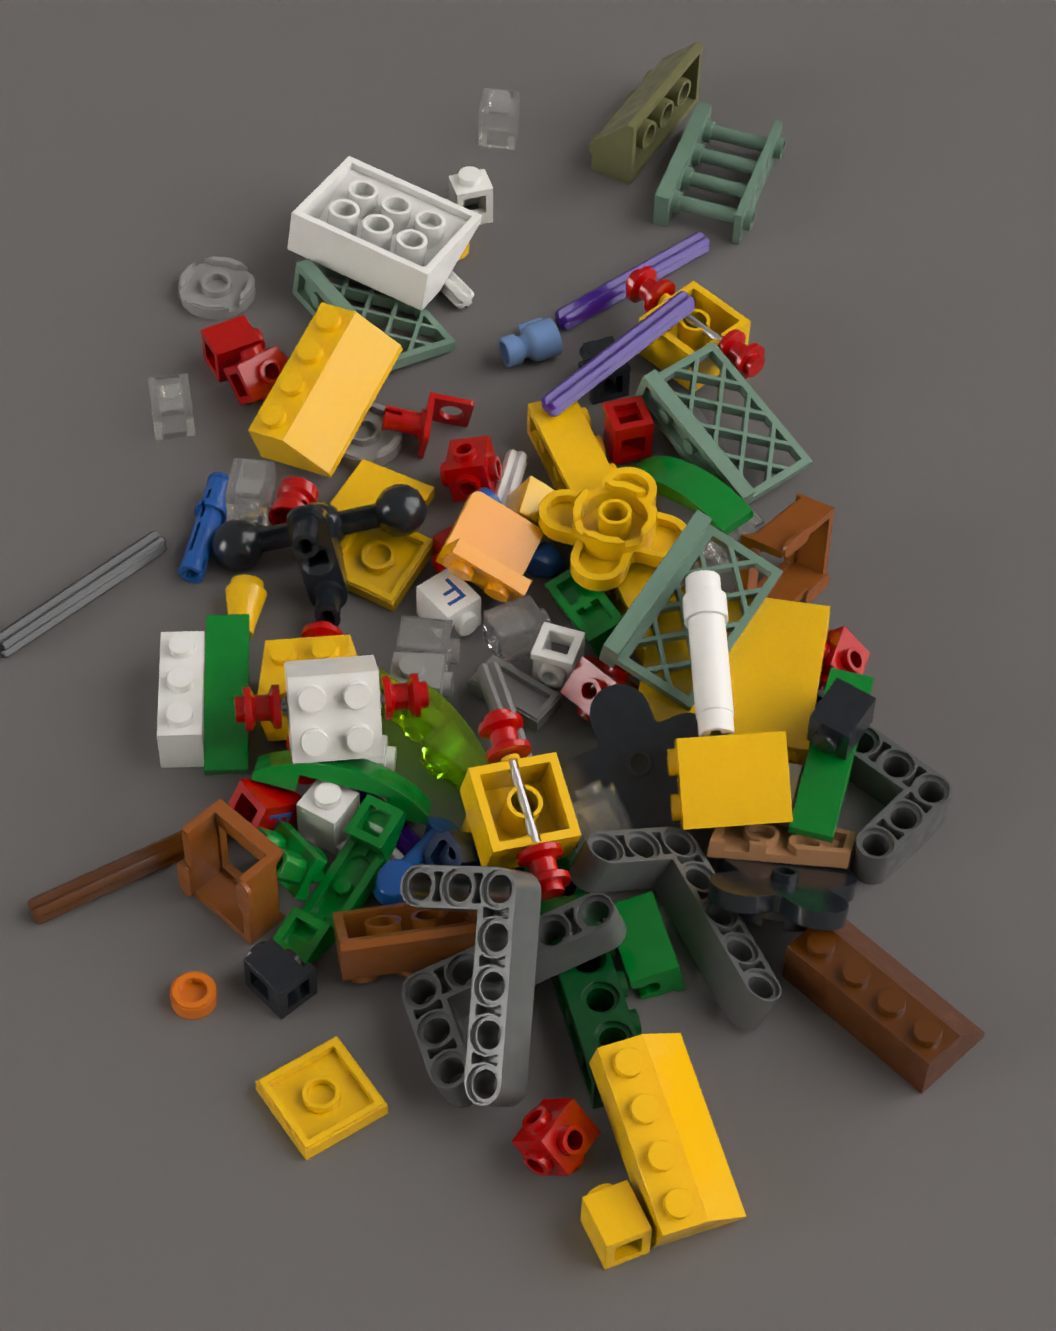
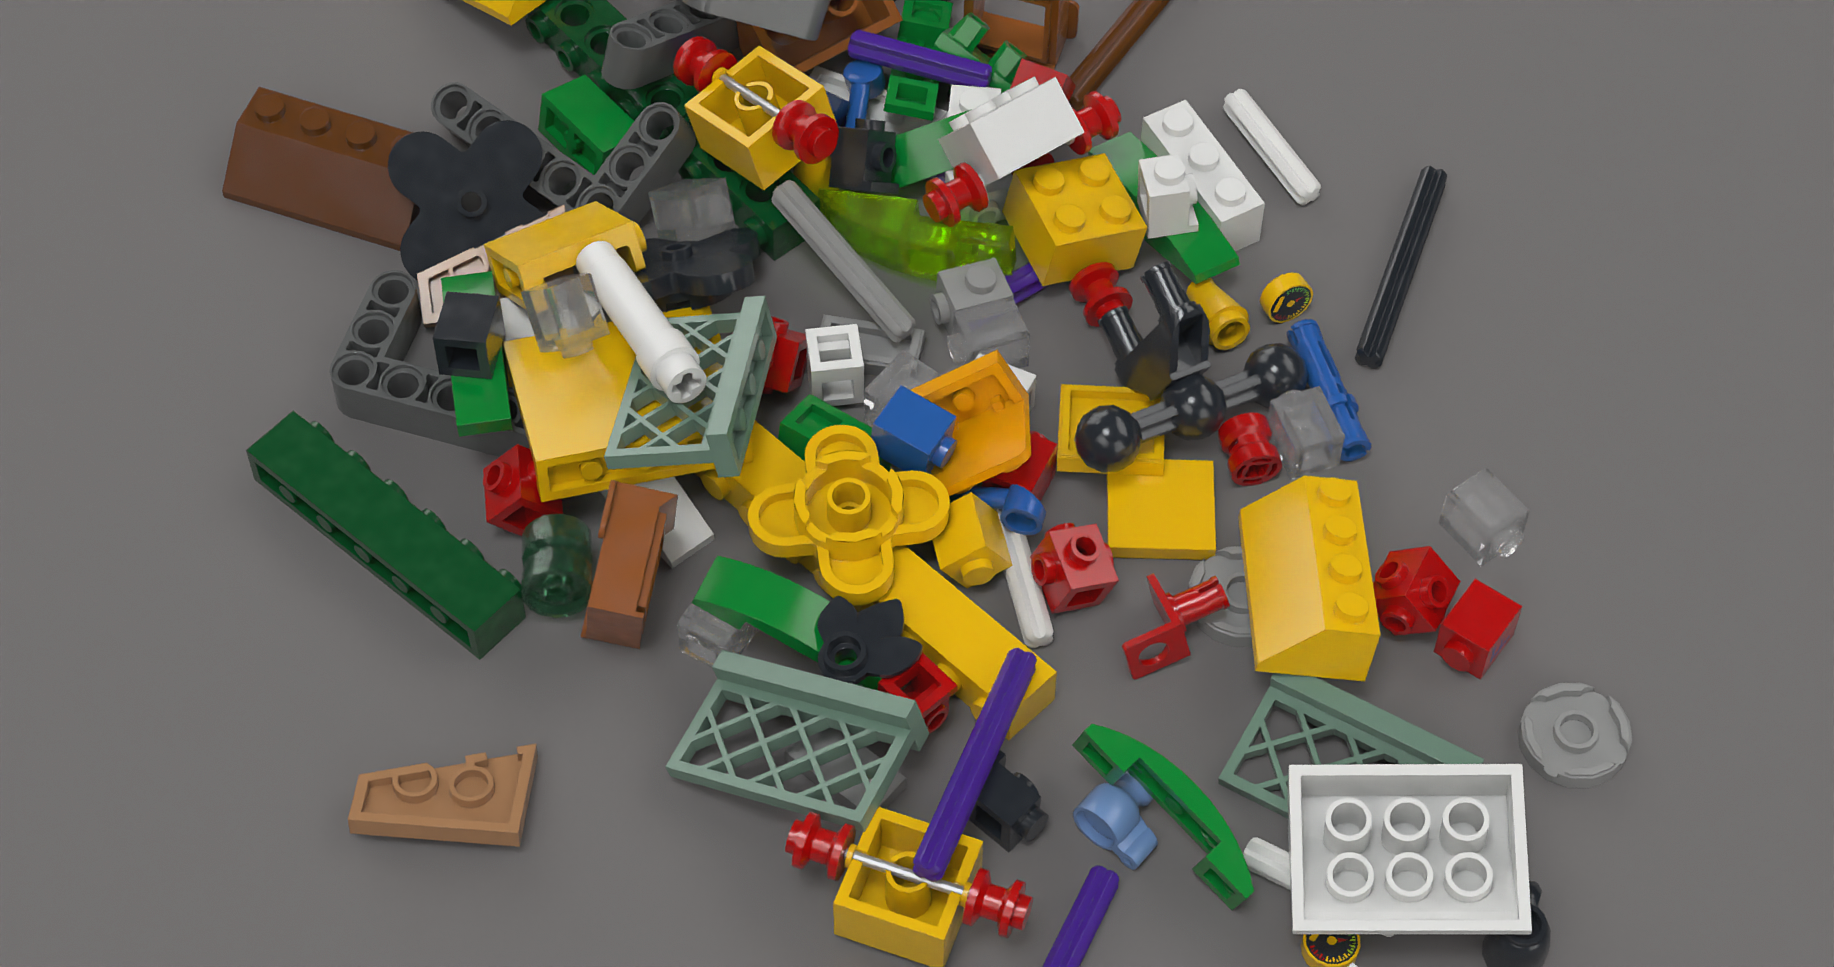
camera: 155 degrees right, 5 degrees up
none -> dark green brick [246,411,526,660]
none -> medium nougat wing [348,743,538,847]
none -> clear brick [521,273,610,358]
none -> clear green wheel [521,514,593,618]
none -> black plate [817,596,923,684]
none -> black brick [829,118,899,194]
none -> dark purple axle [848,30,992,87]
none -> blue brick [871,385,957,474]
none -> green slope [1072,724,1254,910]
none -> white brick [1137,154,1199,239]
none -> white axle [1223,89,1321,205]
none -> tile [1260,272,1313,323]

